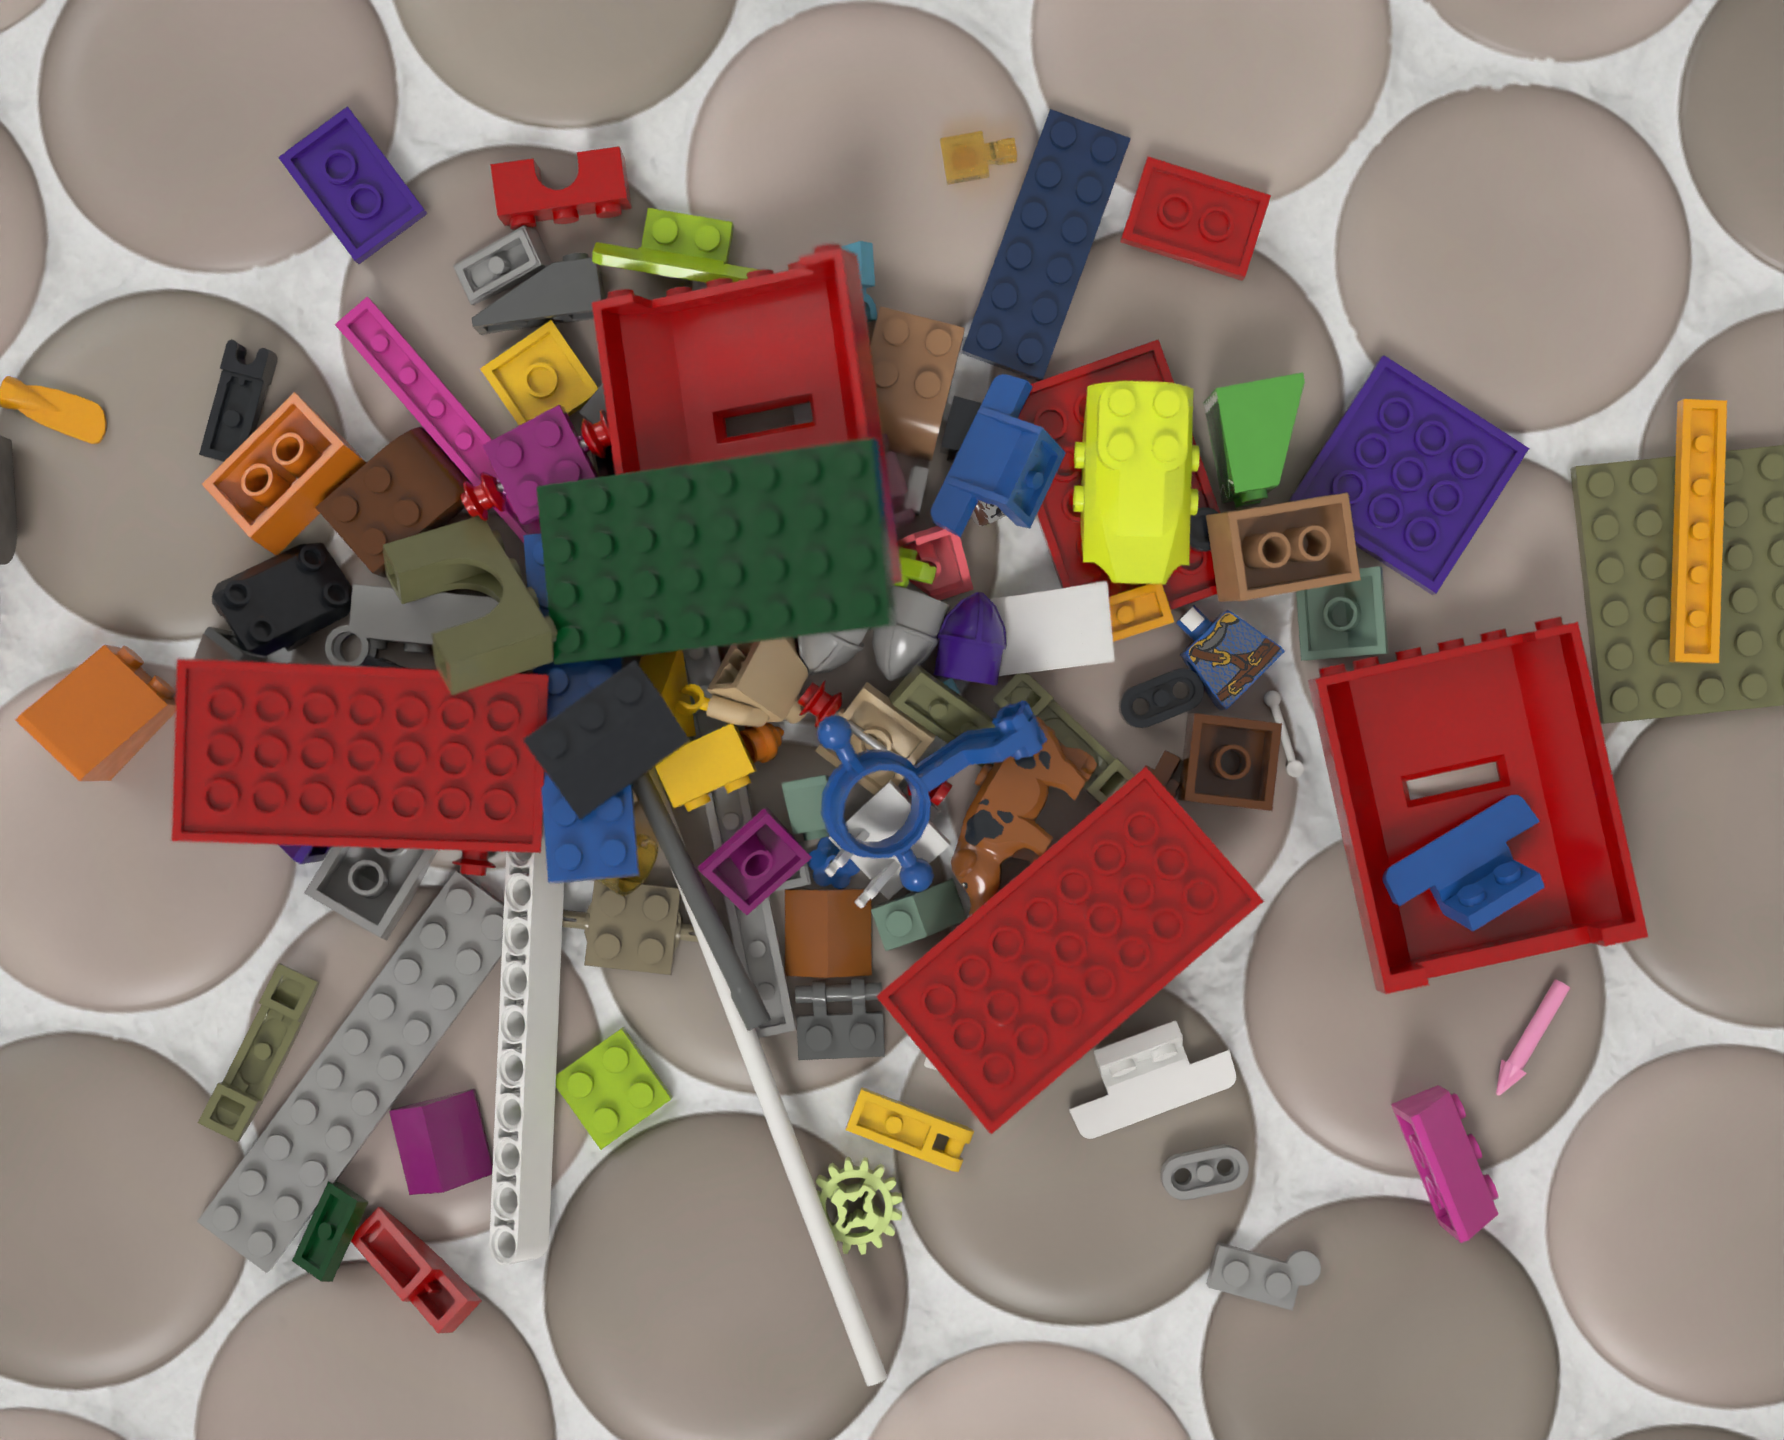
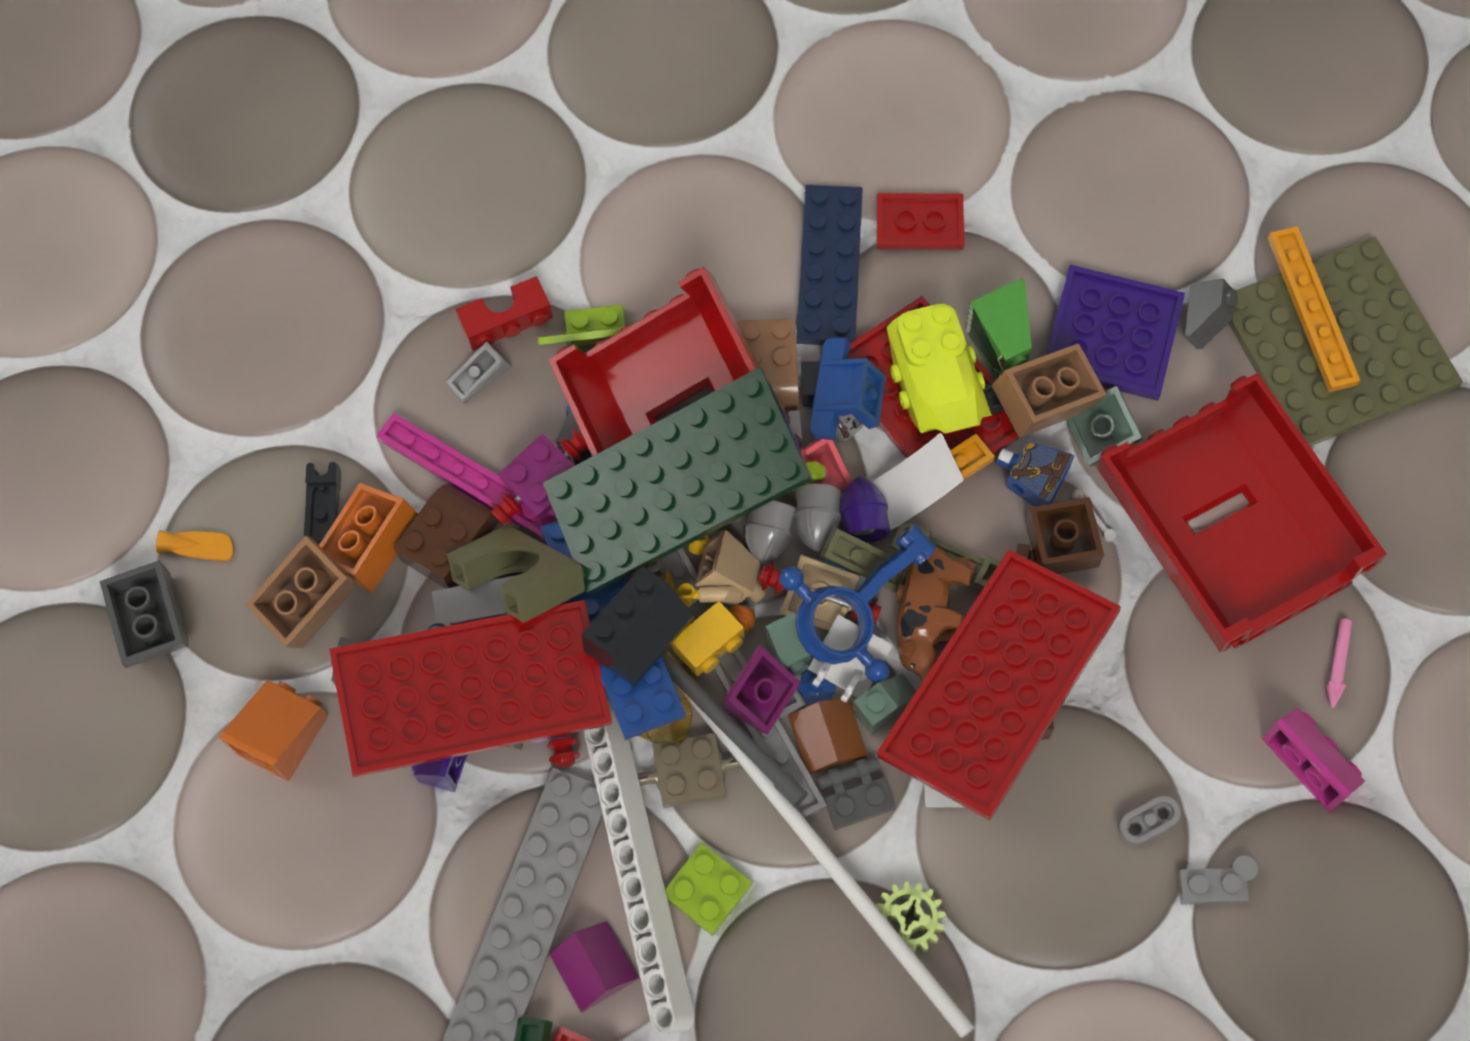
camera: 10 degrees left, 20 degrees down
olive slope [198,963,319,1142] -> none
black shield [212,543,353,657] -> none
dark purple plate [278,106,428,265] -> none
light grey slope [304,846,438,941] -> none
dark grey slope [471,253,605,335] -> none
yellow plate [480,320,598,426] -> none
yellow plate [846,1087,974,1172] -> none
clear yellow plate [940,131,1017,185] -> none
white plate [1069,1020,1236,1139] -> none
black plate [1119,668,1204,728] -> none
blue plate [1382,795,1545,931] -> none
none -> medium nougat brick [245,535,354,648]
none -> dark grey slope [1185,278,1238,349]

